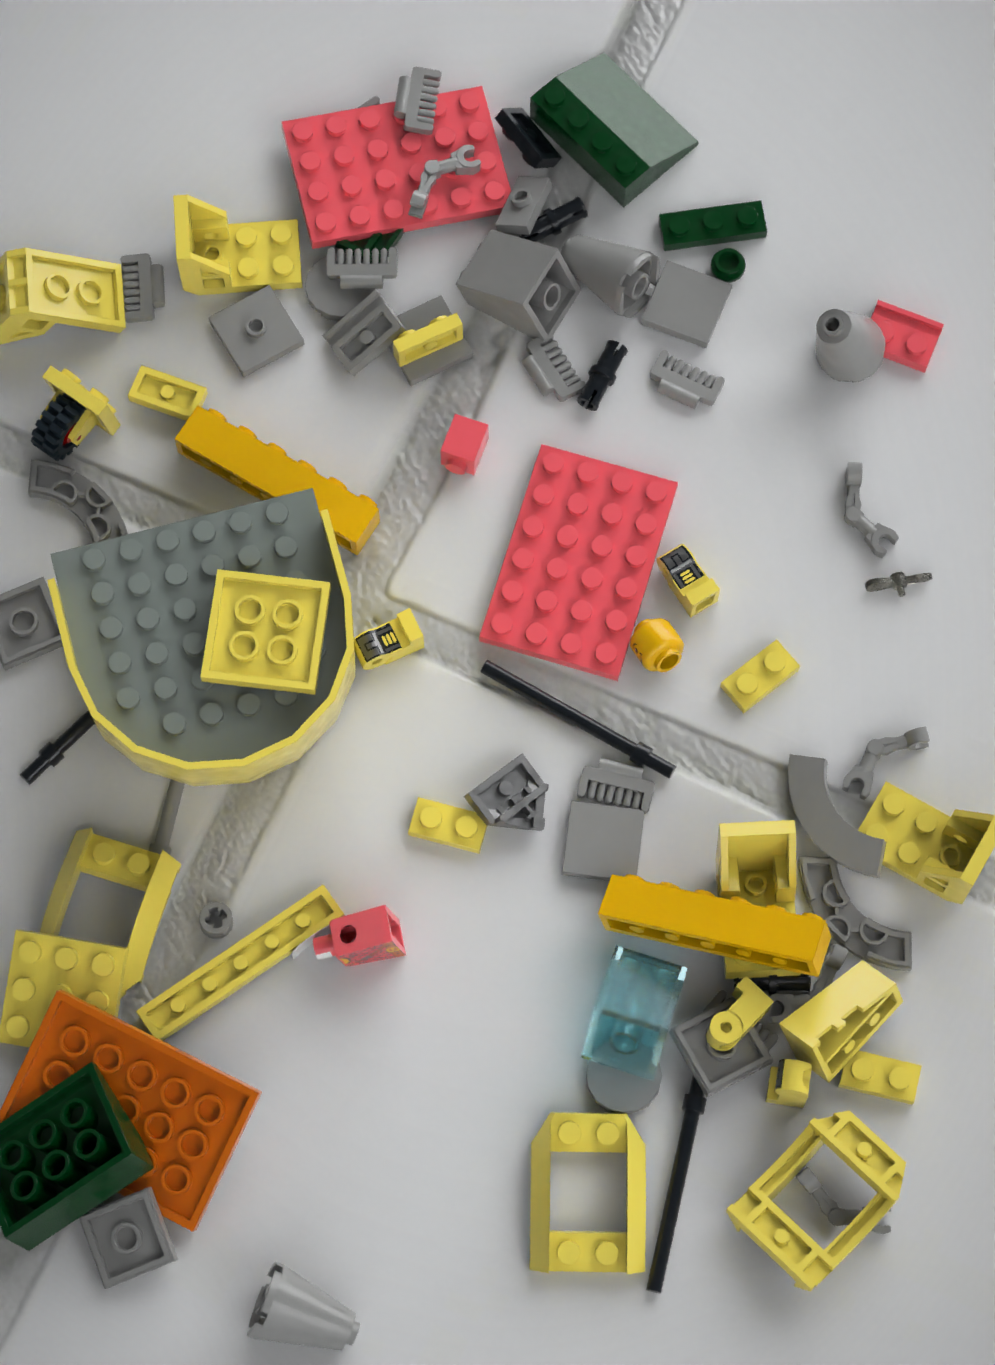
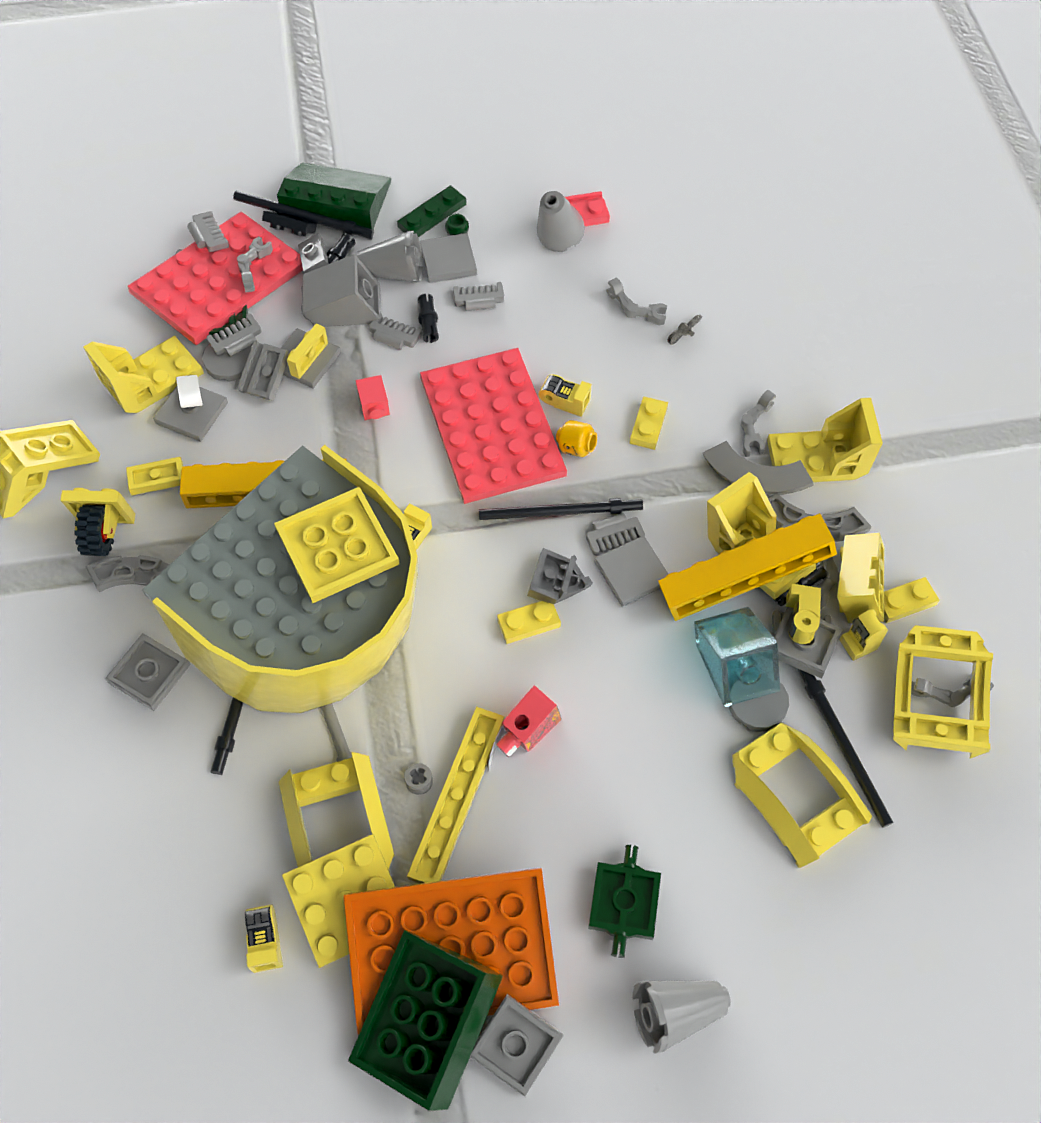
camera: 35 degrees left, 10 degrees down
light grey piece [120,253,165,323] -> none
none -> white sticker [176,375,203,408]
none -> black bar [233,191,374,239]
none -> dark green plate [588,845,661,958]

